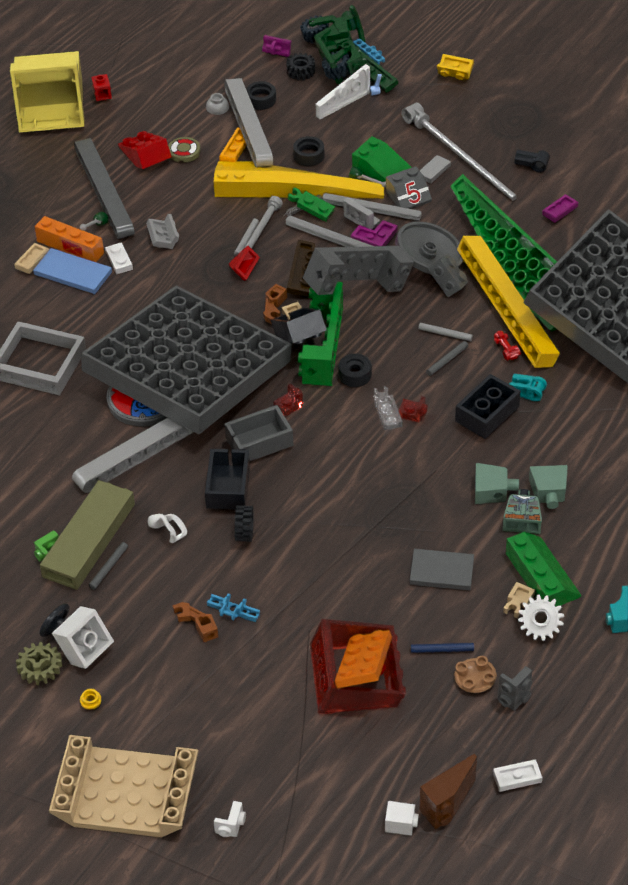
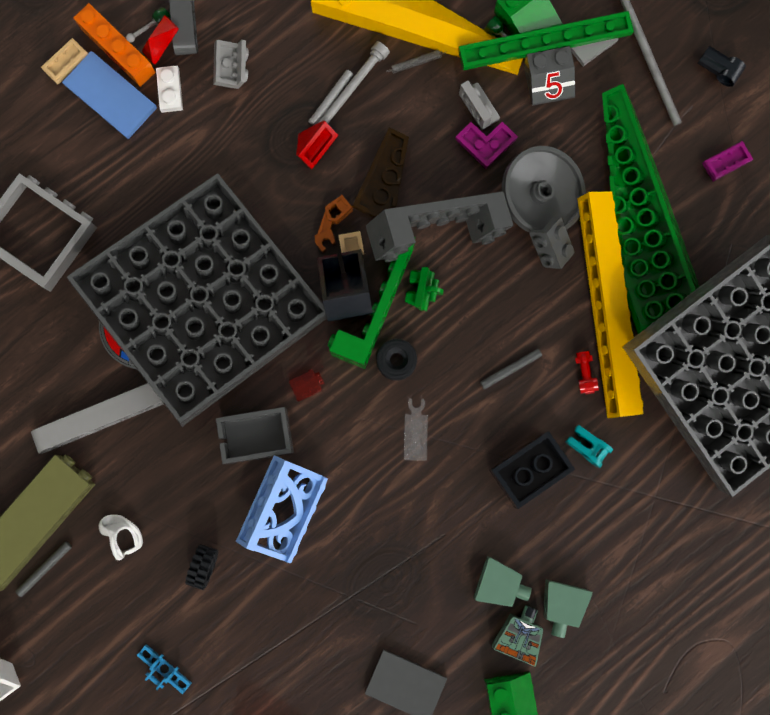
camera: 15 degrees right, 35 degrees up
dark orange piece [173,602,218,642] -> none
black piece [205,449,250,509] -> none
light grey axle [286,215,372,247] -> none
green plate [288,188,335,222] -> none
light grey axle [322,193,422,221] -> none
clear red bracket [398,396,428,422] -> none
light grey bar [418,323,473,342] -> none
none -> red slope [142,15,179,65]
none -> light blue fence [236,455,328,563]
none -> green hips [405,267,444,312]
none -> green plate [458,11,634,70]

